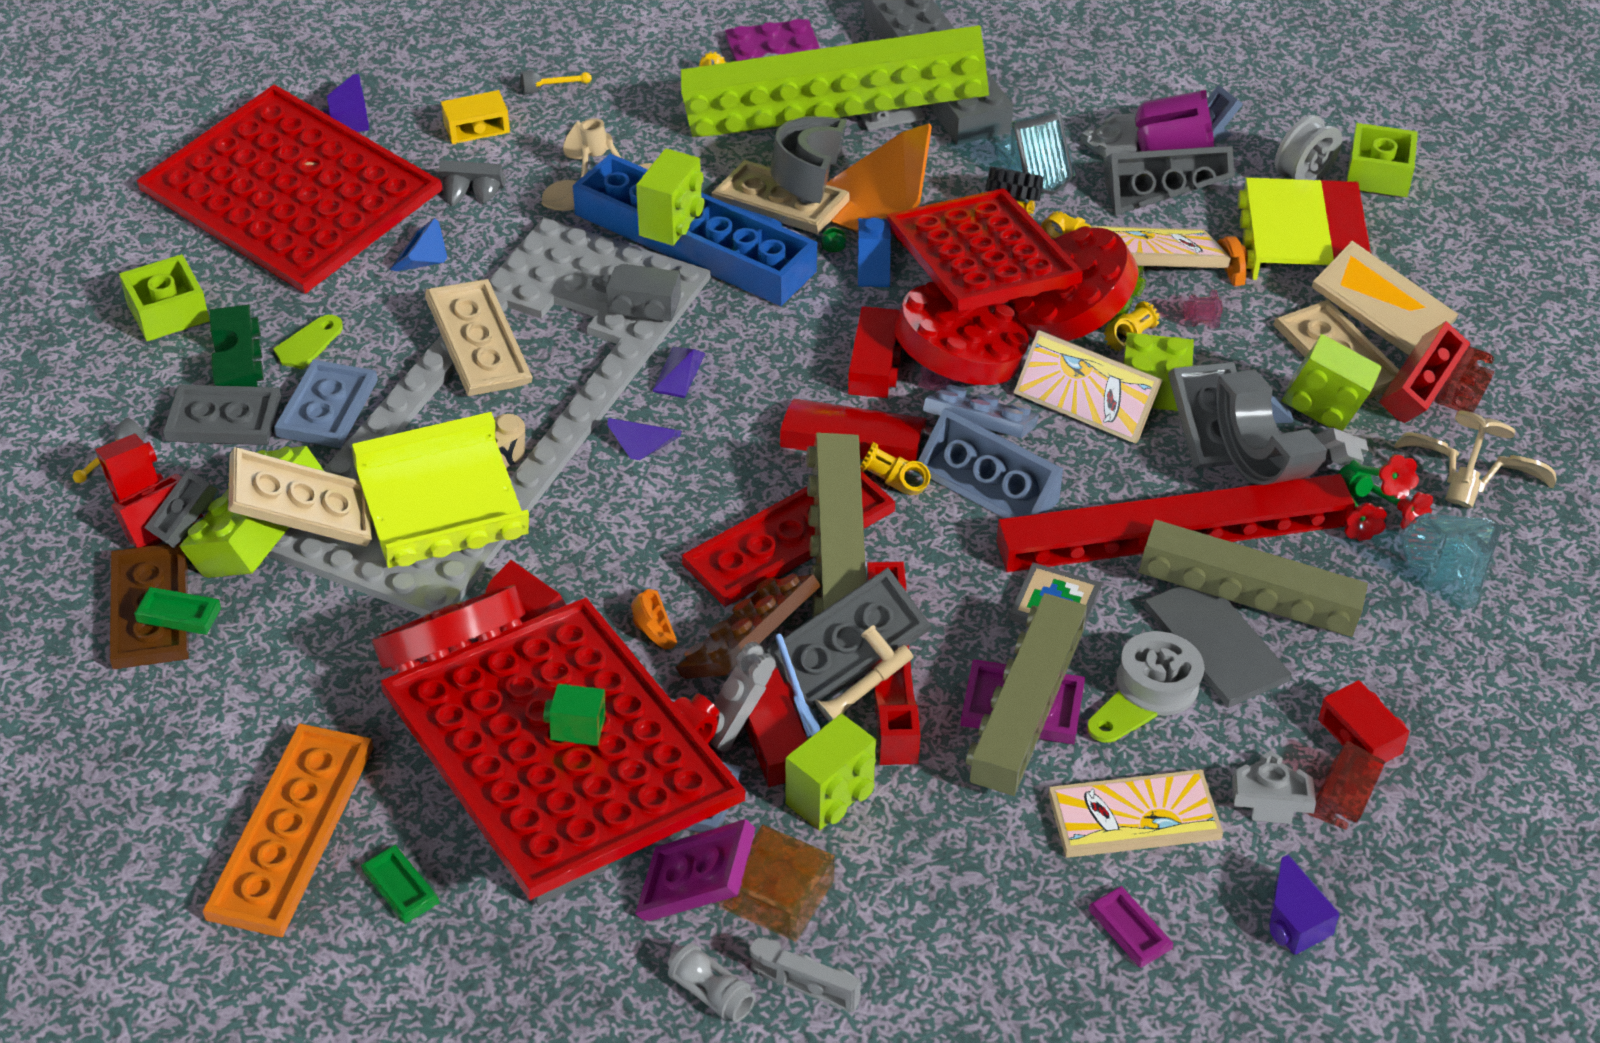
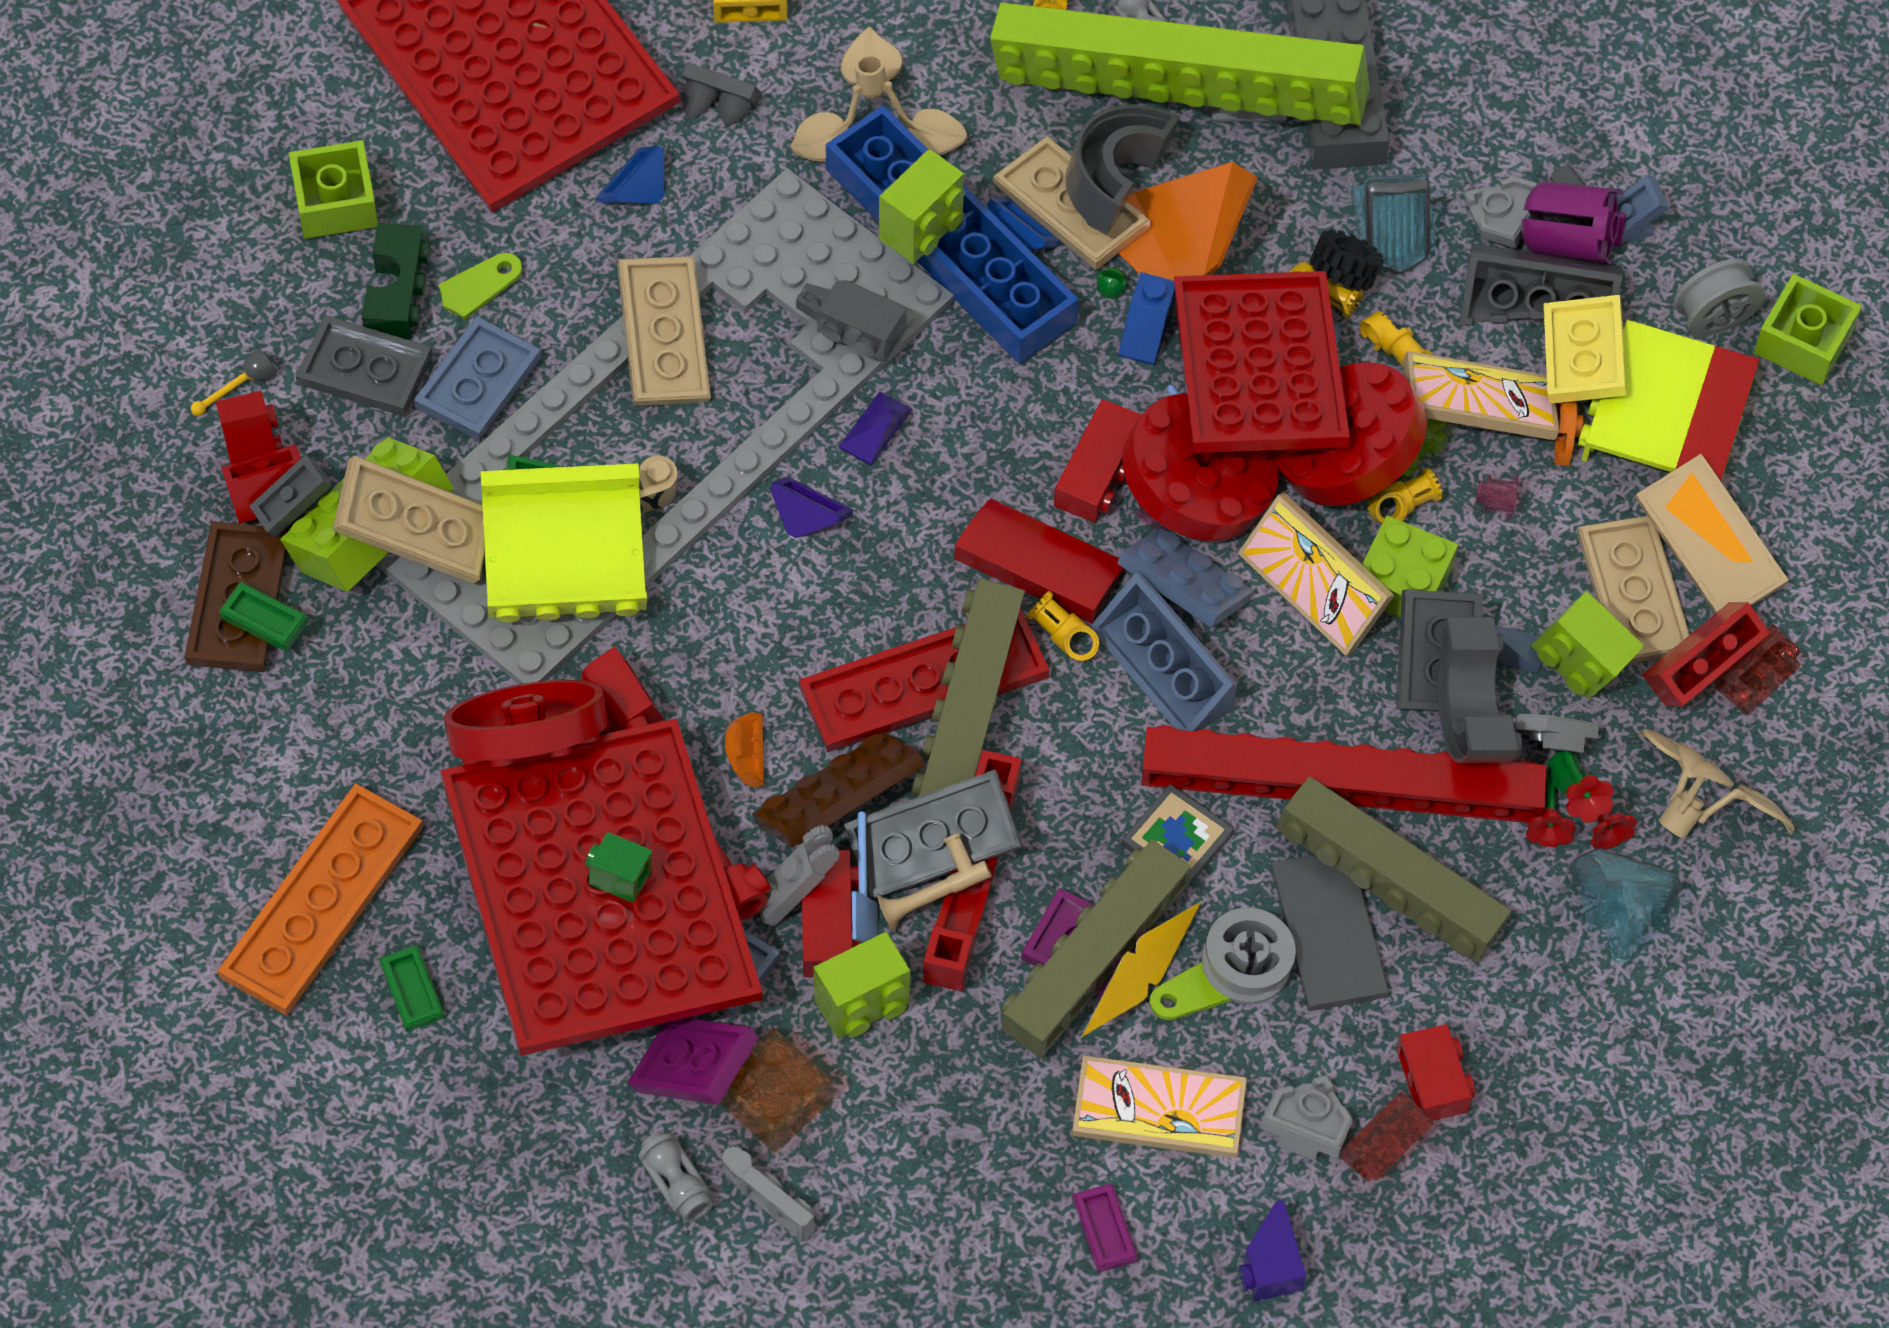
camera: 15 degrees right, 15 degrees up
none -> yellow sticker [1081,901,1201,1037]
none -> light yellow plate [1544,295,1627,404]

